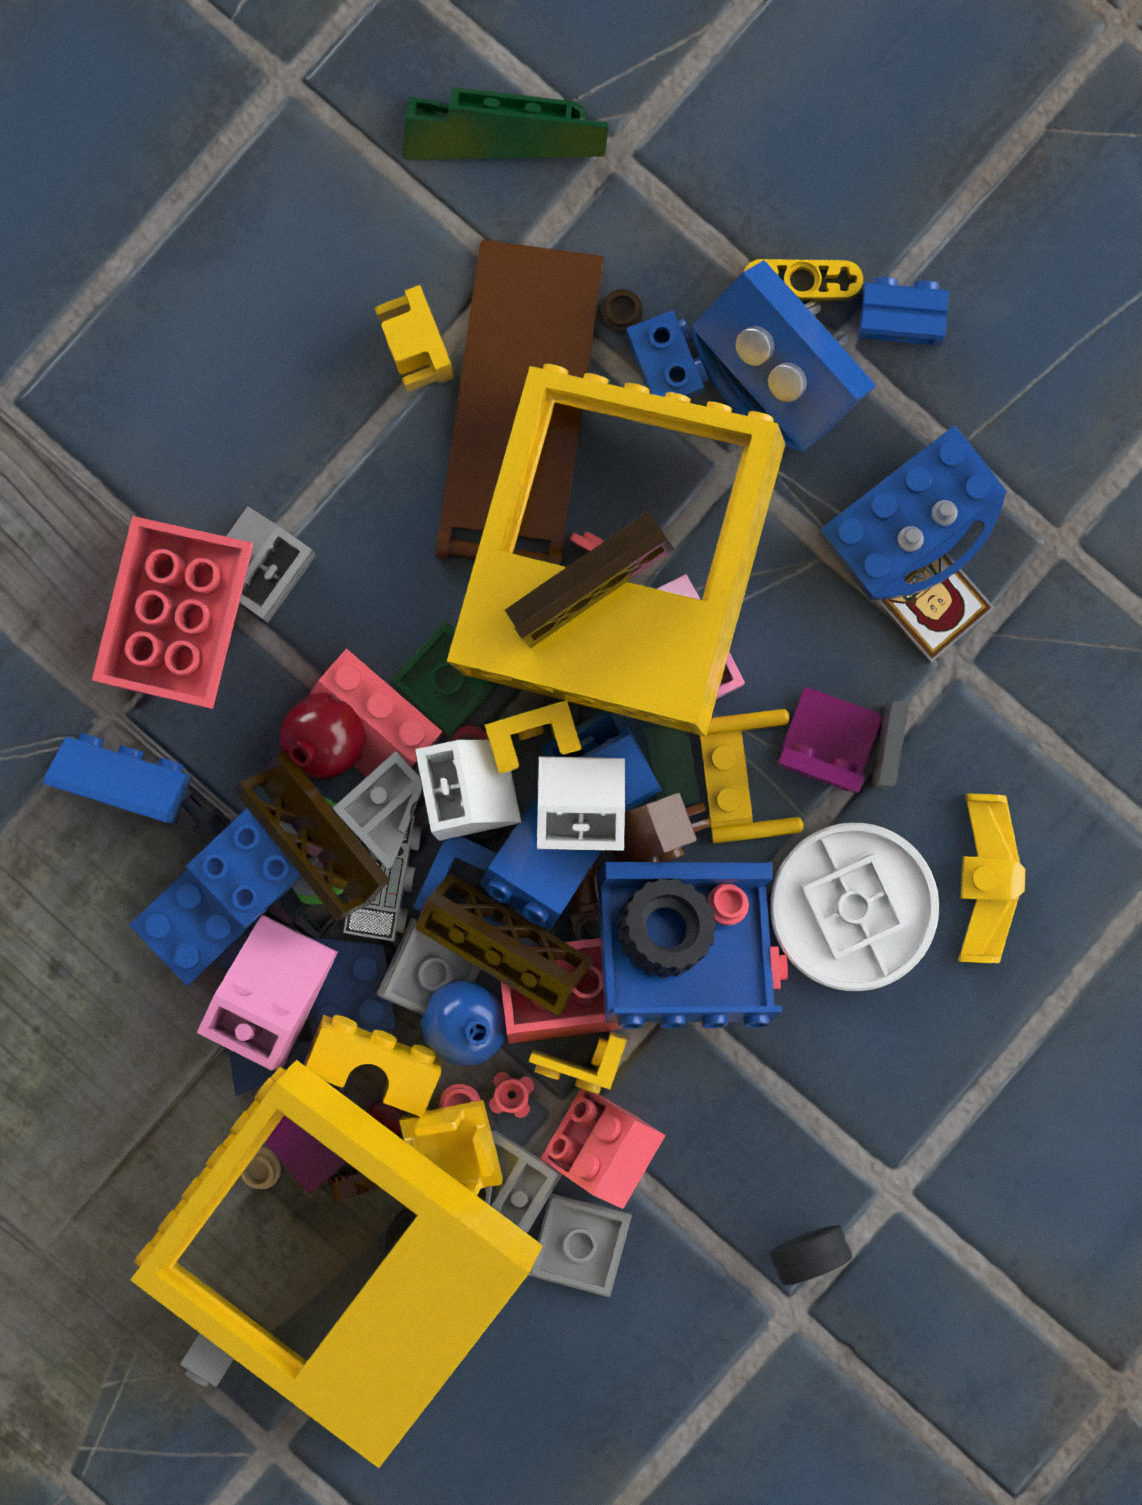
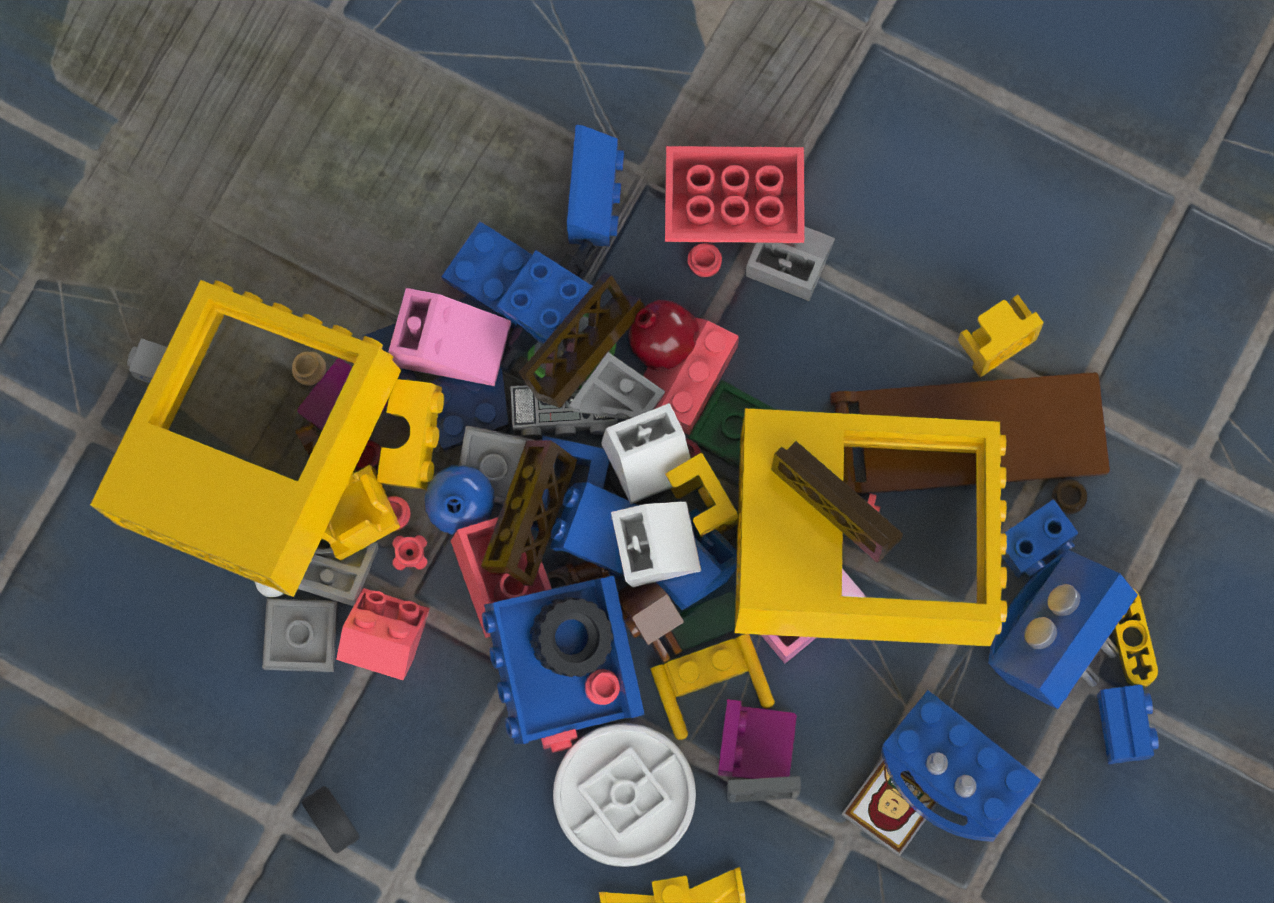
camera: 80 degrees right, 10 degrees down
dark green wedge [403,87,609,160] -> none
yellow bracket [529,1031,627,1094] -> none
none -> coral plate [688,243,722,277]

